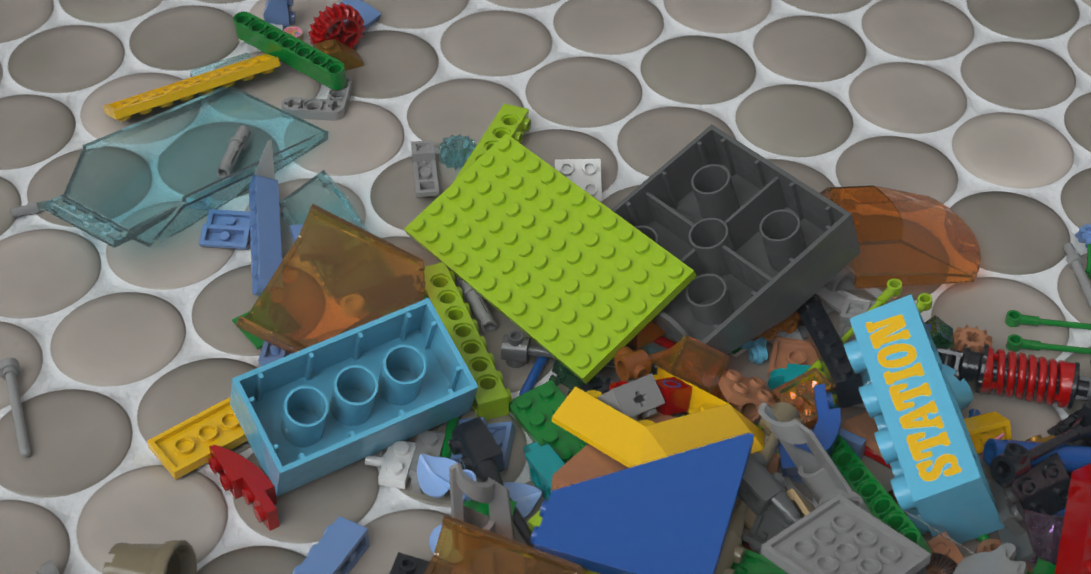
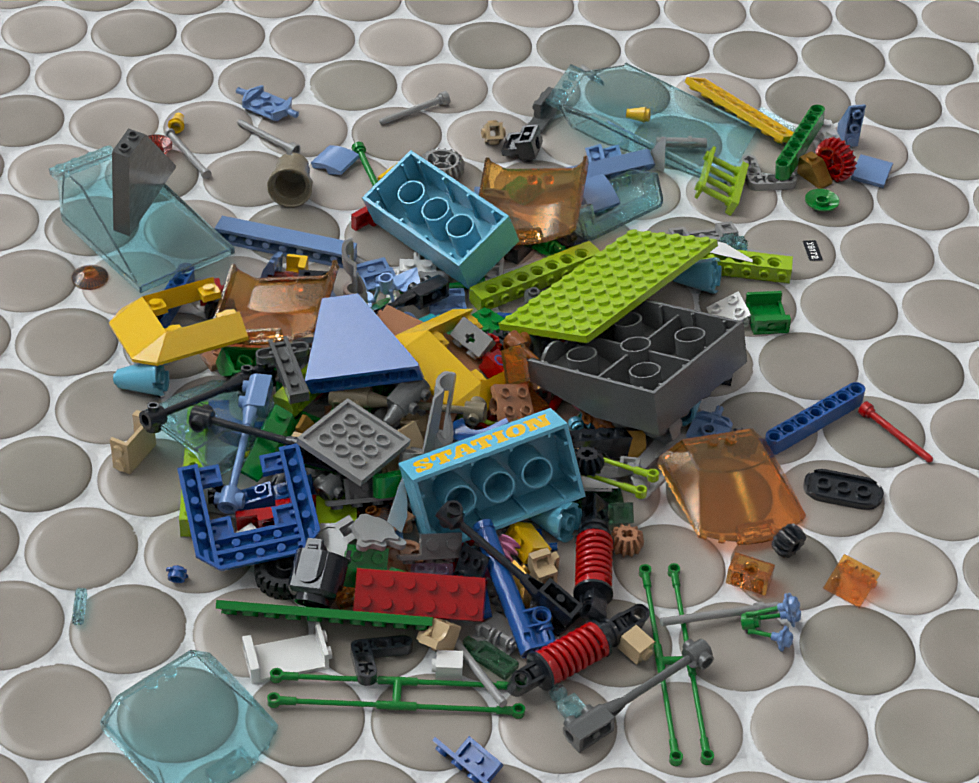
camera: 75 degrees right, 0 degrees up
none -> medium blue slope [311,145,360,175]
none -> green piece [351,141,378,186]
none -> medium blue slope [357,257,396,292]
none -> light grey gear [422,148,465,181]
none -> tan brick [481,120,506,145]
none -> black brick [501,124,543,161]
none -> dark grey bracket [527,87,568,132]
none -> tan brick [527,548,560,584]
none -> yellow cone [626,107,651,123]
none -> lime fence [694,146,749,216]
none -> white sticker [710,241,753,262]
none -> clear orange brick [726,552,775,596]
none -> green panel [745,291,791,335]
none -> blue beam [763,382,866,455]
none -> black gear [771,523,807,558]
none -> black sticker [803,240,823,261]
none -> black tile [803,469,884,510]
none -> green dish [805,189,839,211]
none -> clear orange hinge [823,554,881,608]
none -> red piece [858,401,933,463]

